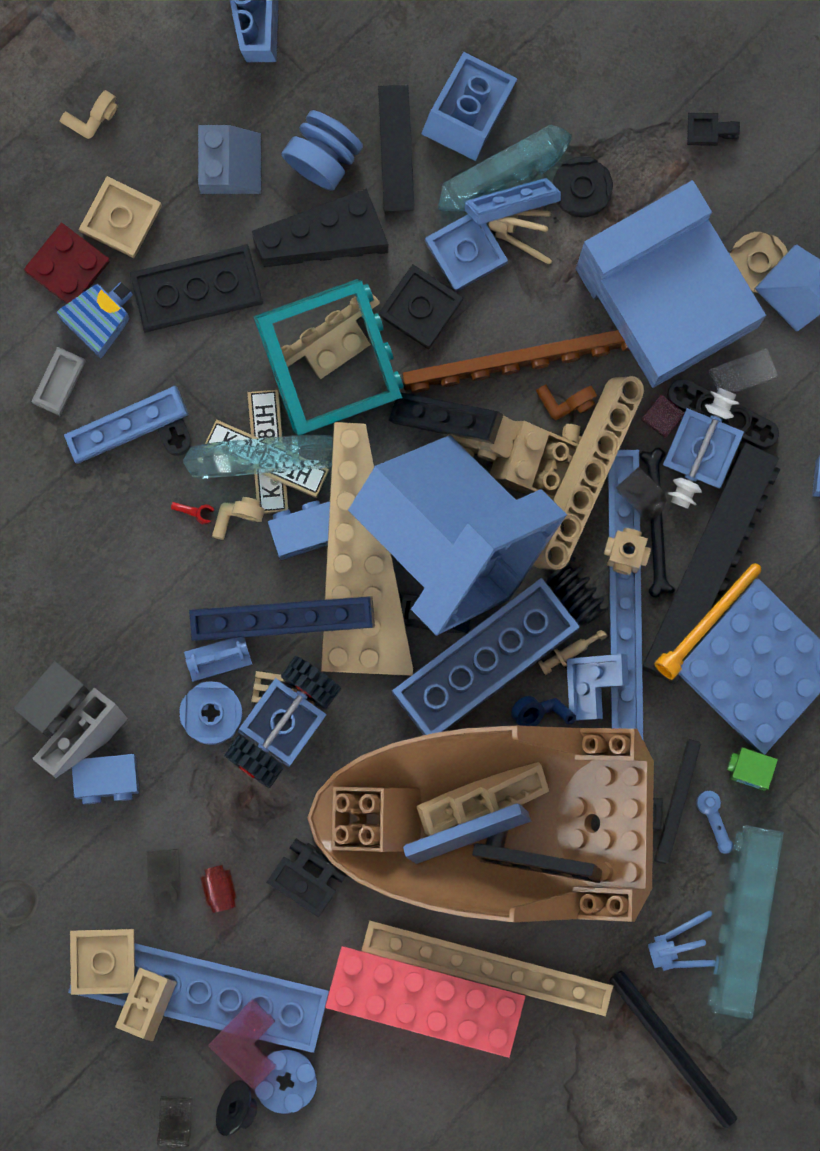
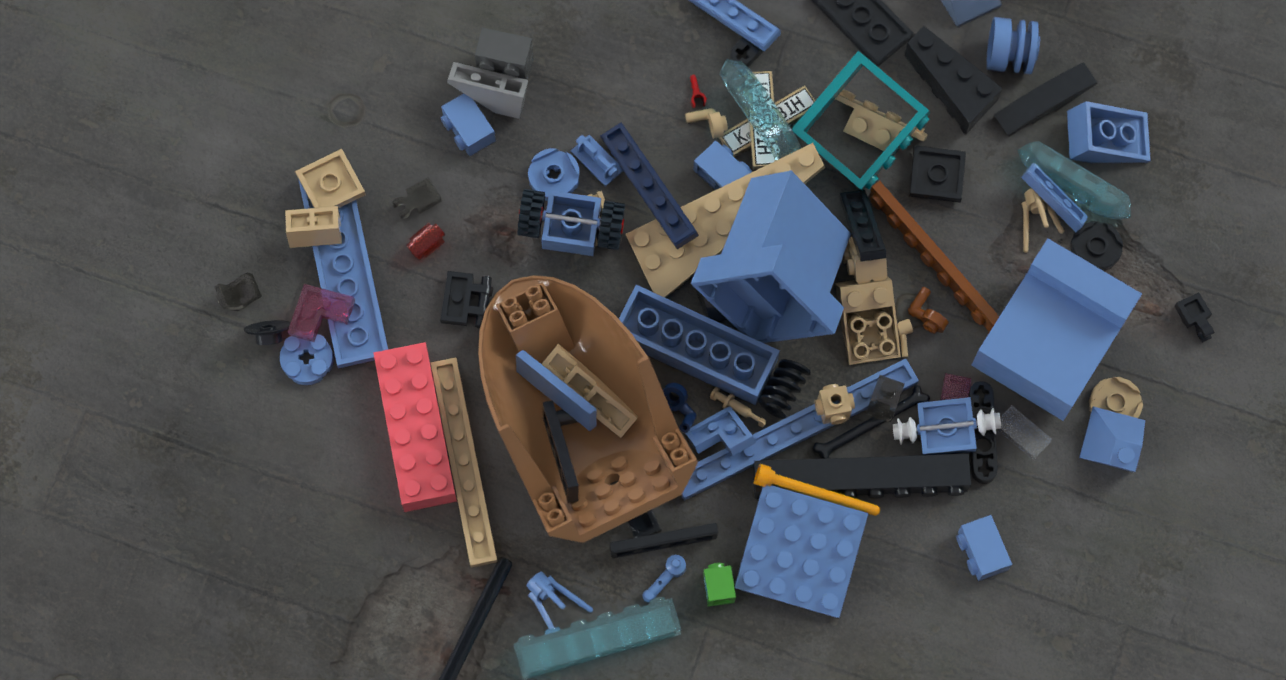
camera: 65 degrees right, 10 degrees down
medium blue plate [425,214,508,292] -> none
tan beam [533,376,644,570] -> none

